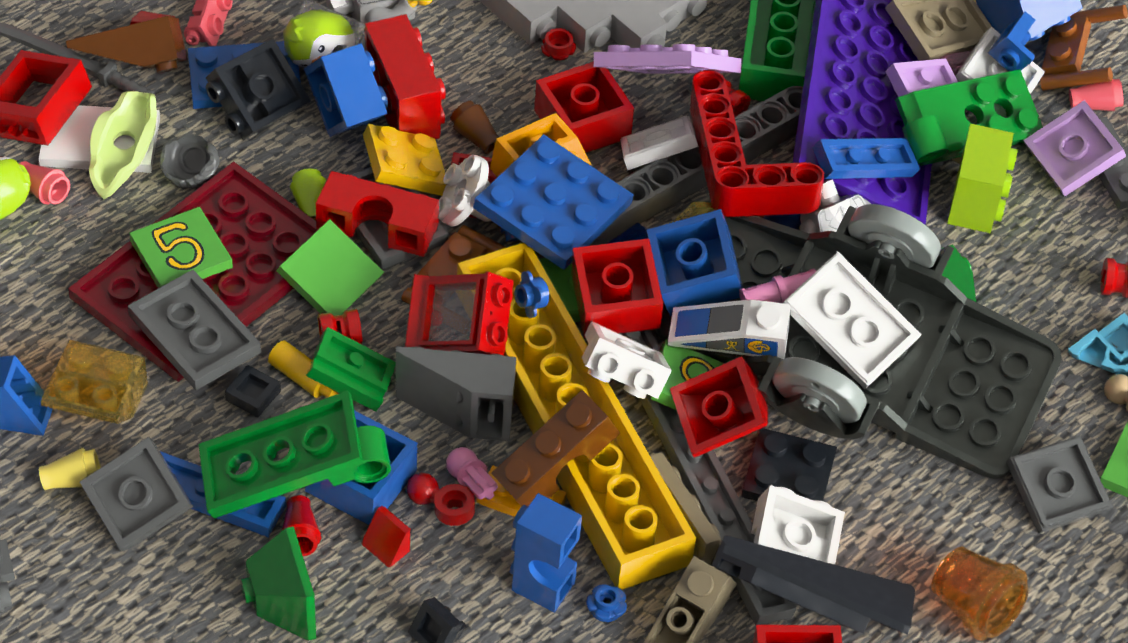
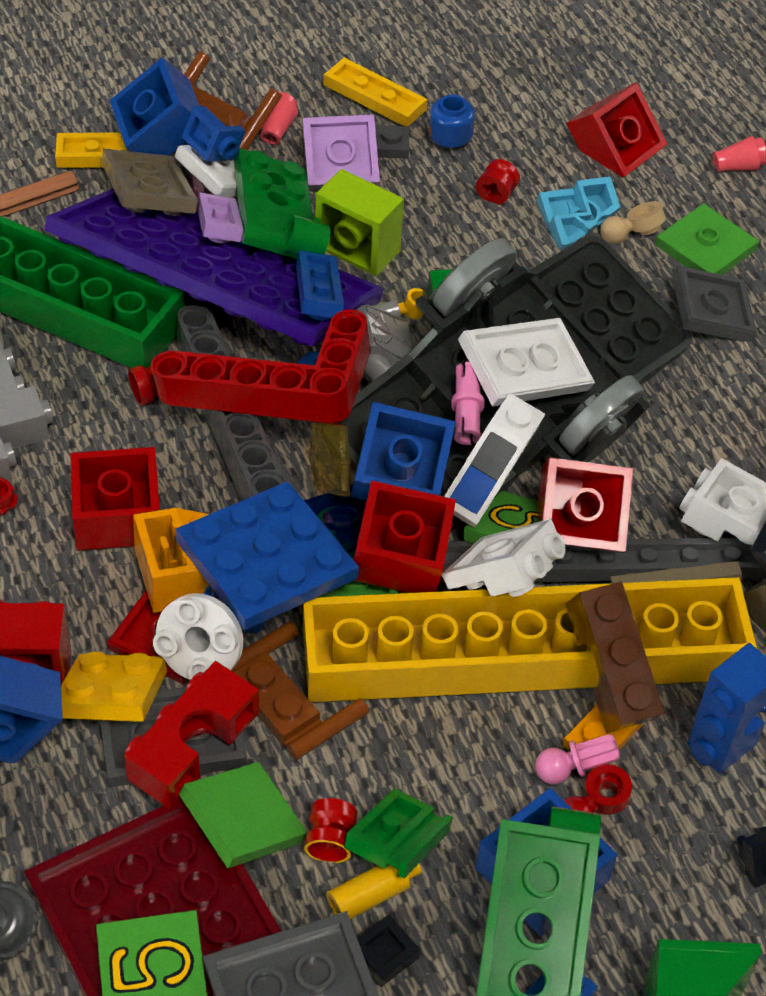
camera: 70 degrees left, 0 degrees up
red cone [282,495,321,557] -> none
lime cone [290,169,326,221] -> none
red slope [362,506,410,567] -> none
dark grey slope [396,346,517,441] -> none
red window [405,272,514,356] -> none
reddish brown cone [450,100,499,154] -> none
blue plate [514,271,549,318] -> none
lavender plate [593,44,741,74] -> none
white tile [620,116,698,170] -> none
black plate [741,428,837,501] -> none

